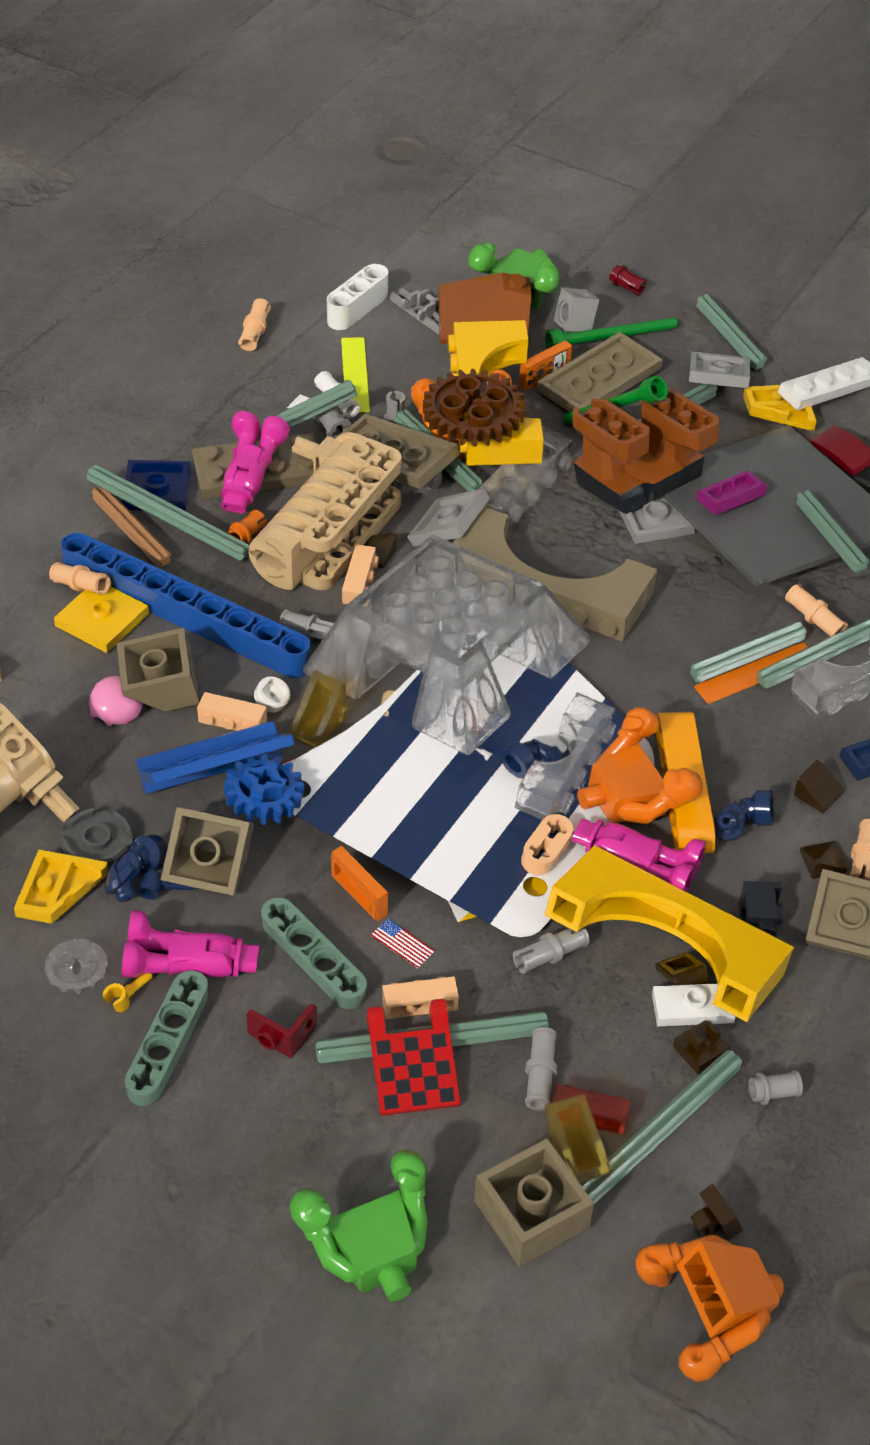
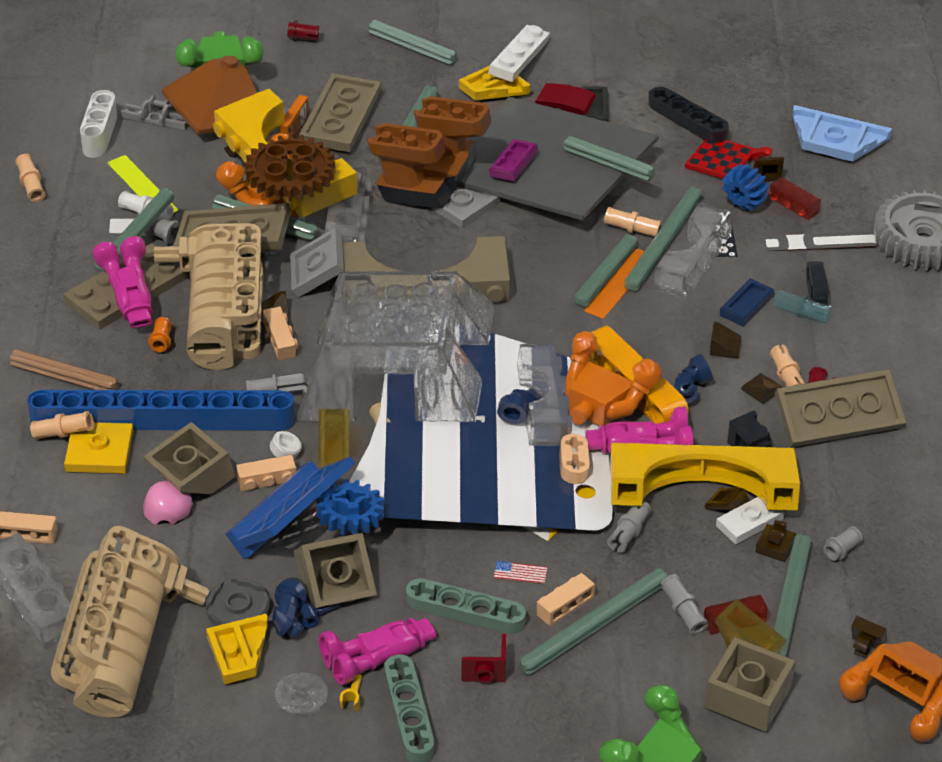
camera: 30 degrees left, 5 degrees down
sand green axle [86,465,249,562] -> none
clear blue tile [121,460,191,511] -> none
orange tile [331,846,388,922] -> none
red flag [367,999,461,1116] -> none
light grey pin [384,391,406,423] -> none
green piece [545,317,678,349] -> none
light grey brick [553,287,599,333] -> none
green piece [562,376,668,425] -> none
light grey tile [689,351,750,389] -> none

